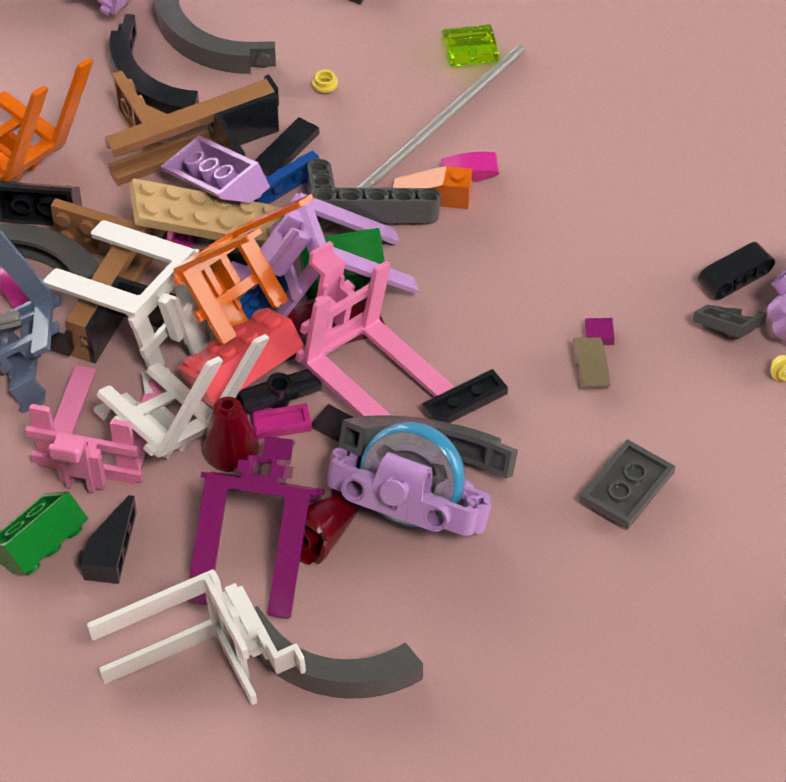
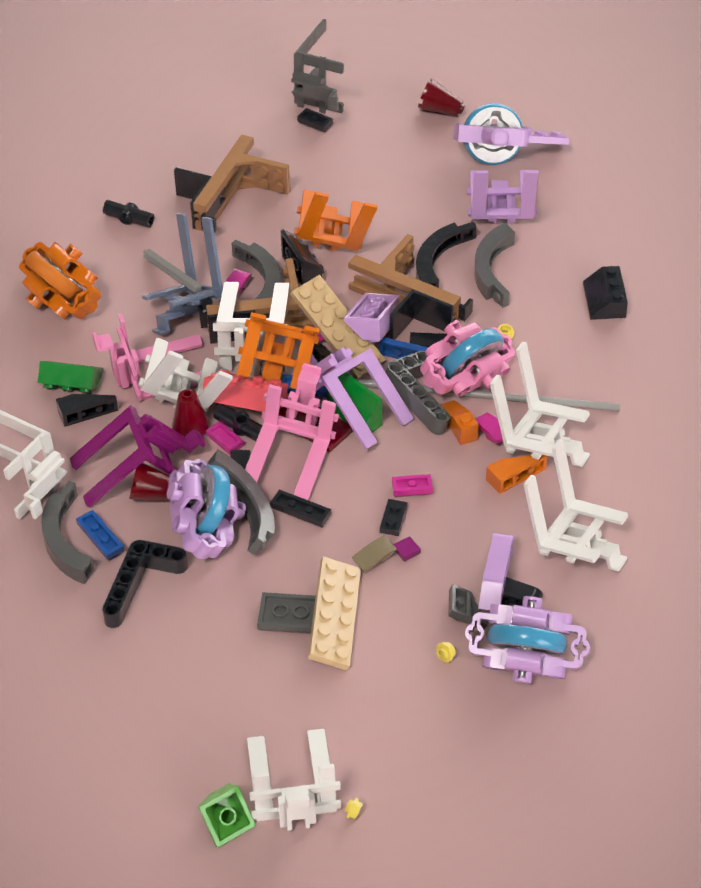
camera: 60 degrees right, 5 degrees down
clear neon green slope [442,24,499,66] -> none
none -> blue plate [76,510,125,560]
none -> black beam [102,540,188,628]
none -> tan plate [307,556,361,671]
none -> black plate [379,499,408,536]
none -> dark pink plate [392,474,433,497]
none -> bright pink piece [420,320,515,397]
none -> lavender piece [478,533,515,610]
none -> orange slope [486,455,547,494]
none -> white piece [490,342,590,467]
none -> white piece [524,439,628,572]

